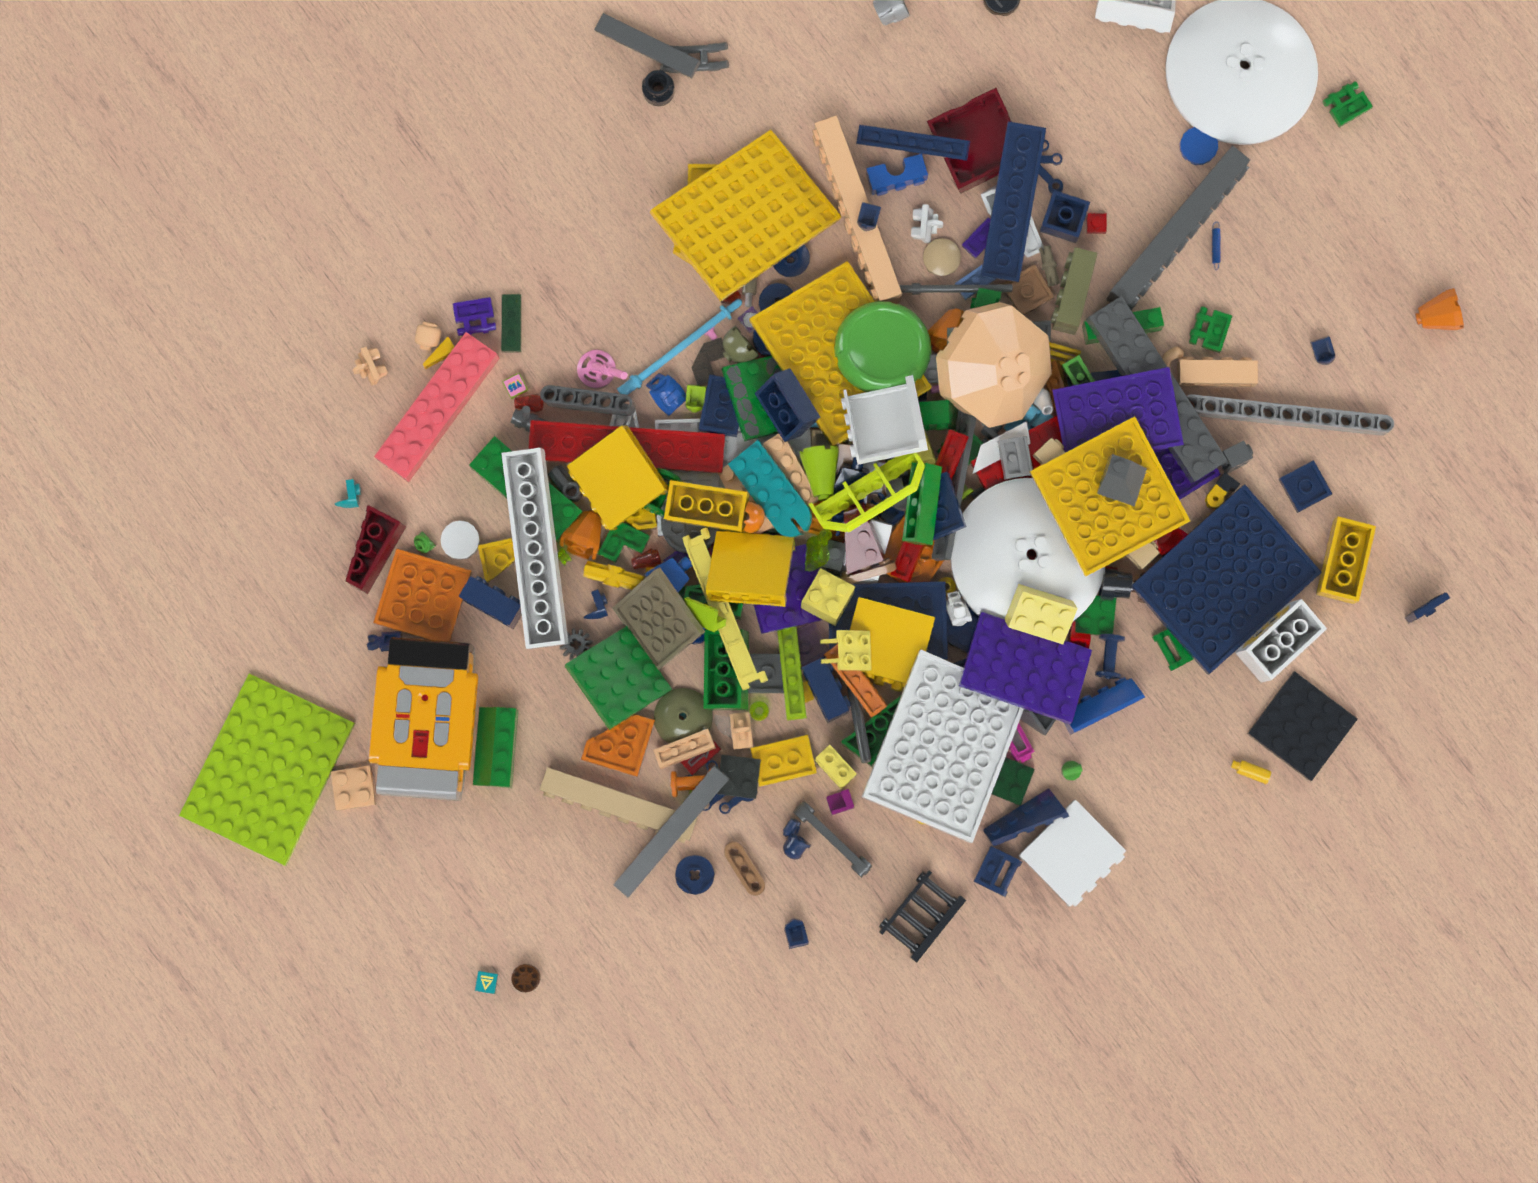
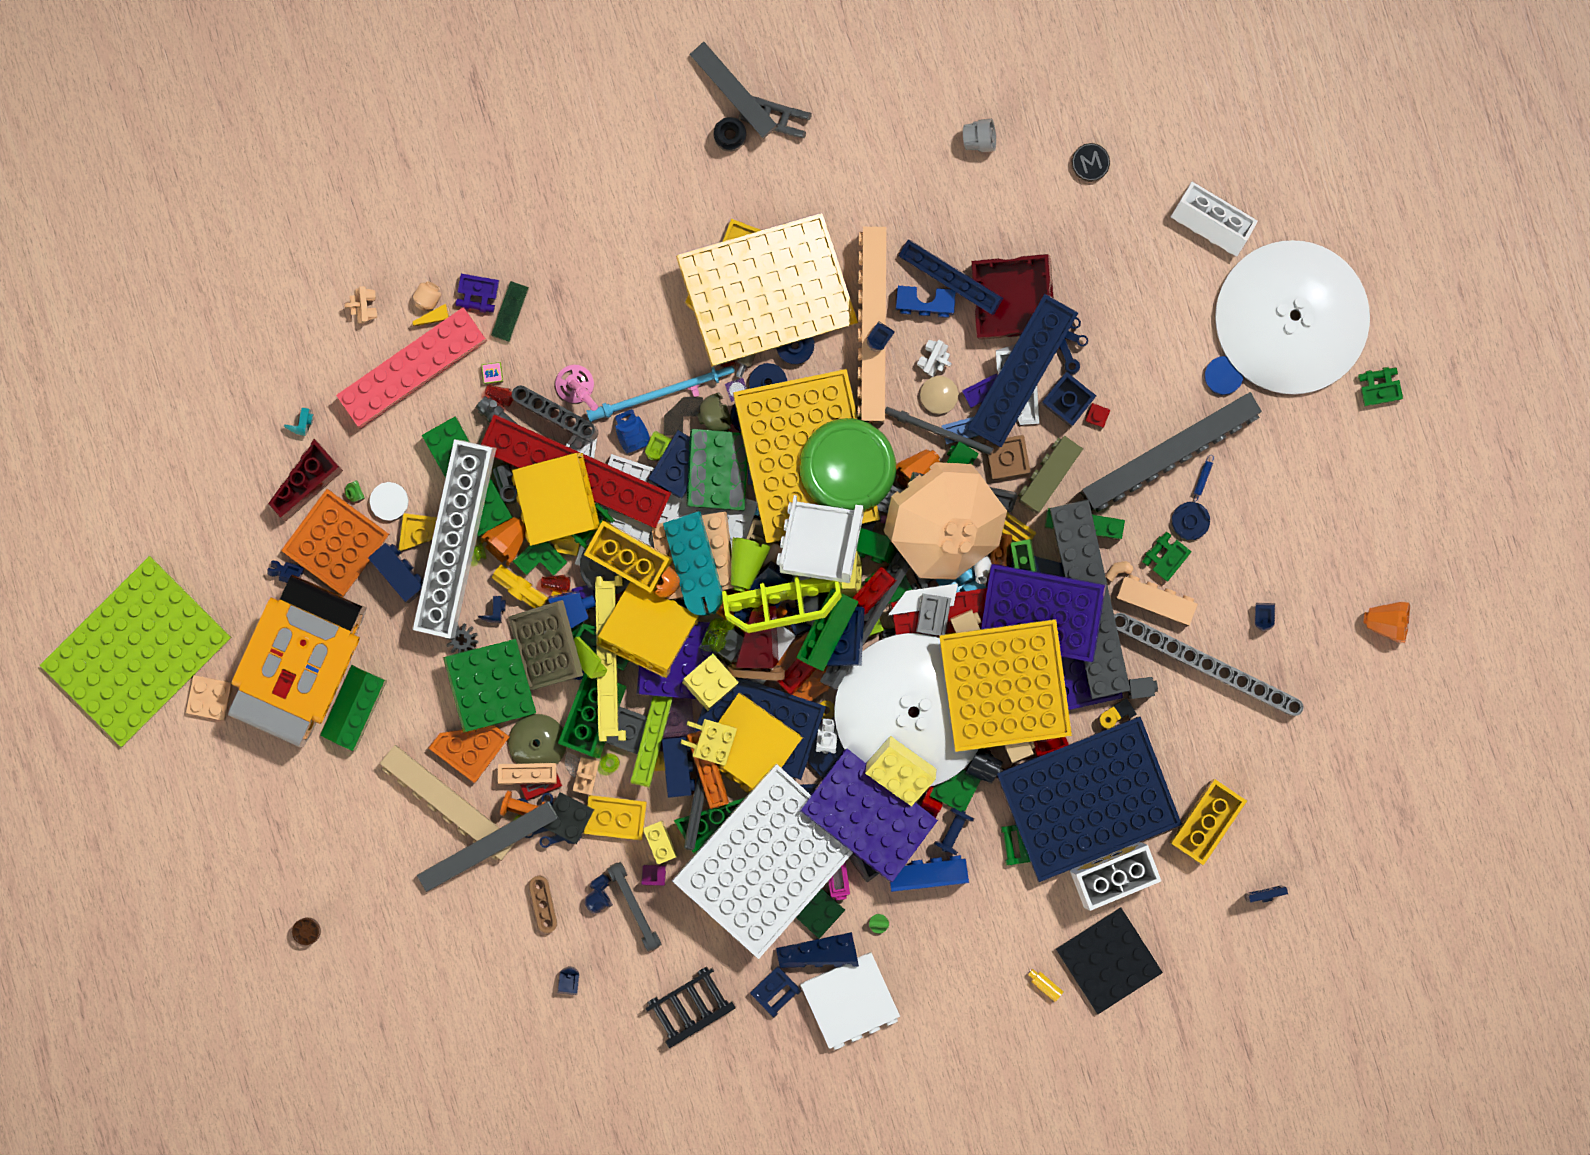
camera: 25 degrees right, 5 degrees up
teal tile [475,971,498,994] -> none
dark blue plate [675,855,715,895] -> none
dark blue brick [754,368,820,442] -> none
dark tan pin [1039,246,1060,286] -> none
dark grey slope [1097,454,1147,506] -> none
dark blue plate [1278,460,1332,513] -> none
none -> dark blue tile [1172,502,1210,540]

